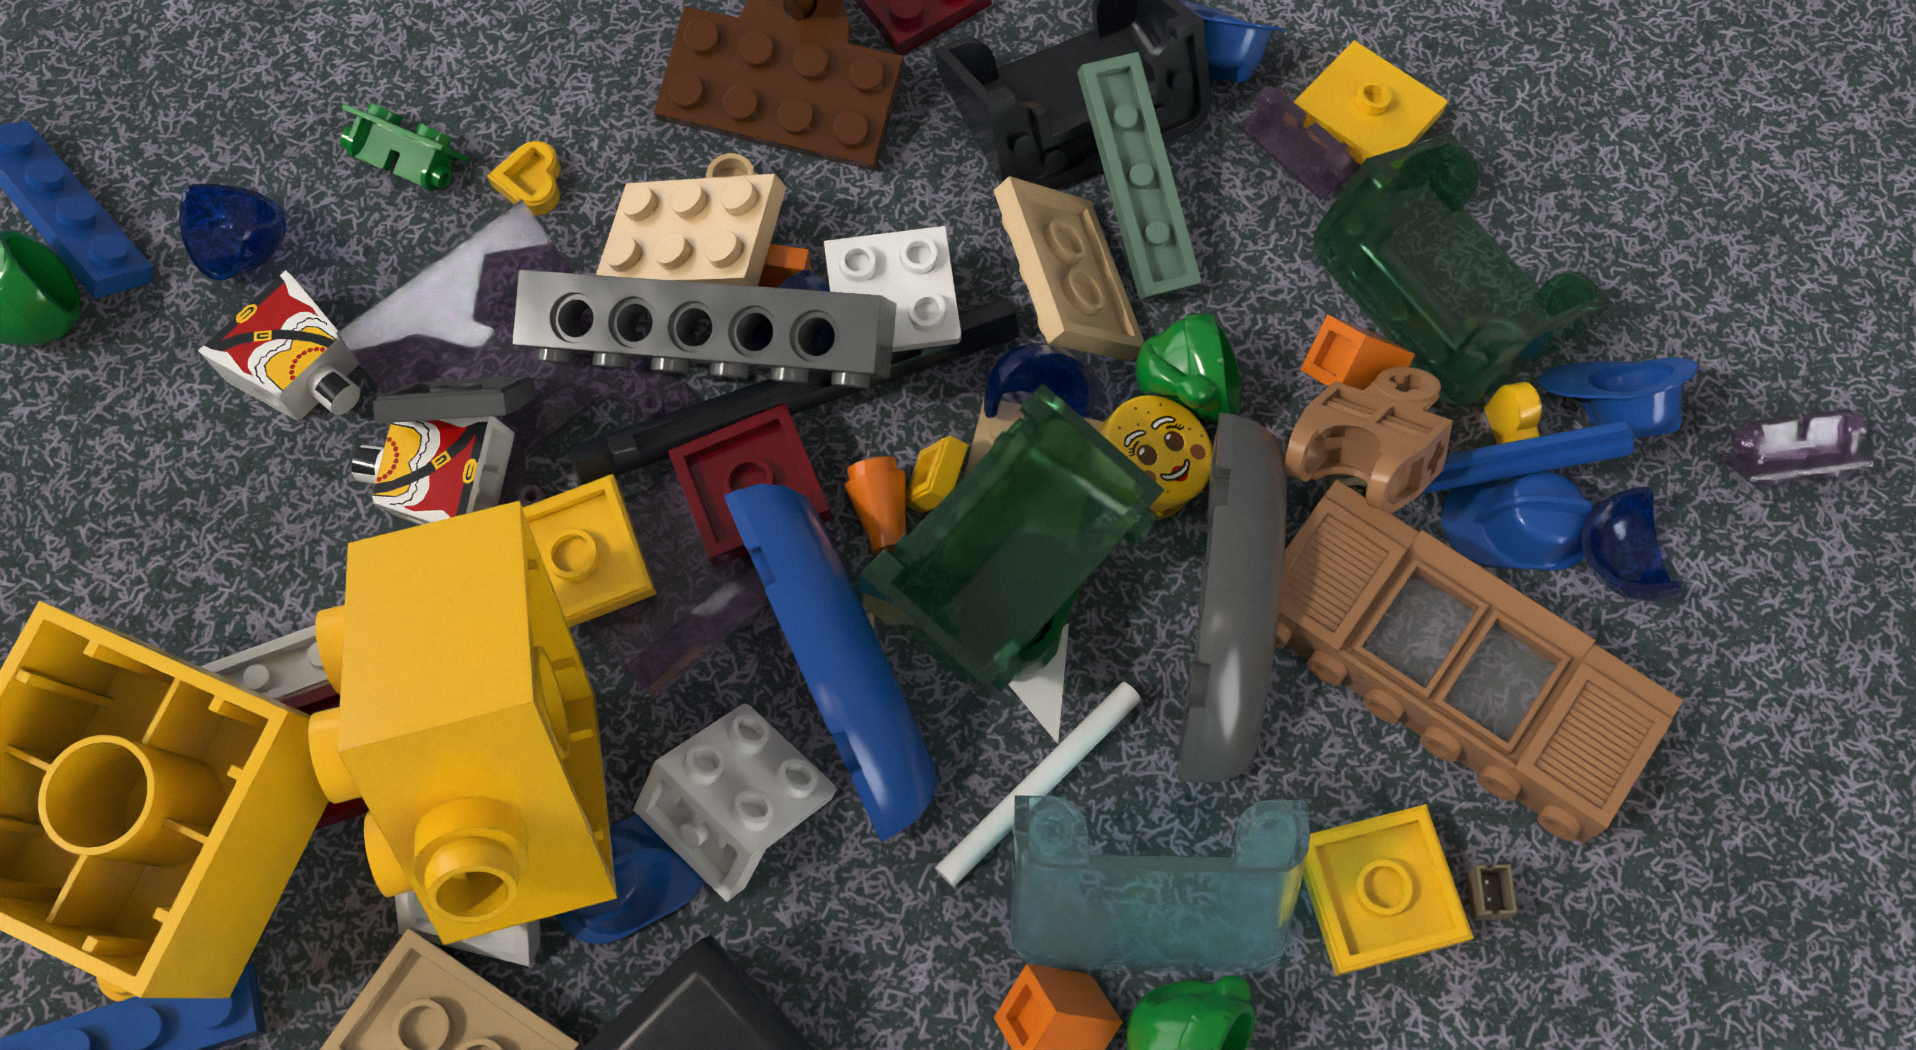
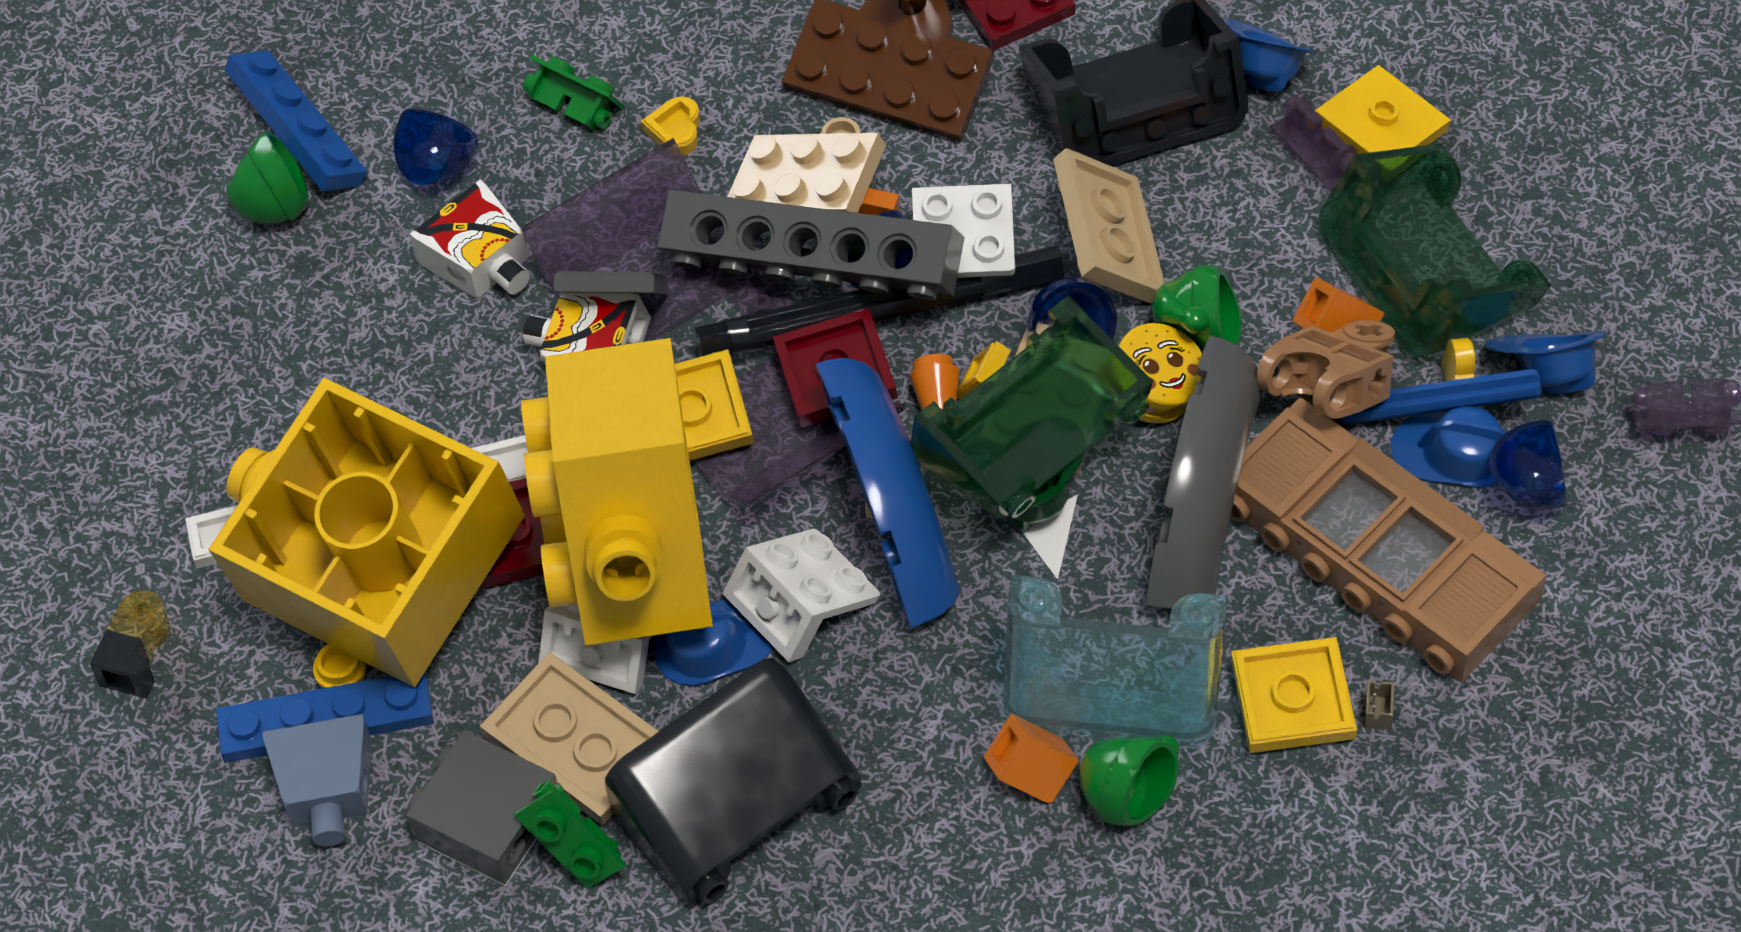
camera: 10 degrees right, 10 degrees down
white bar [935,682,1141,888] -> none
sand green plate [1077,52,1202,301] -> none

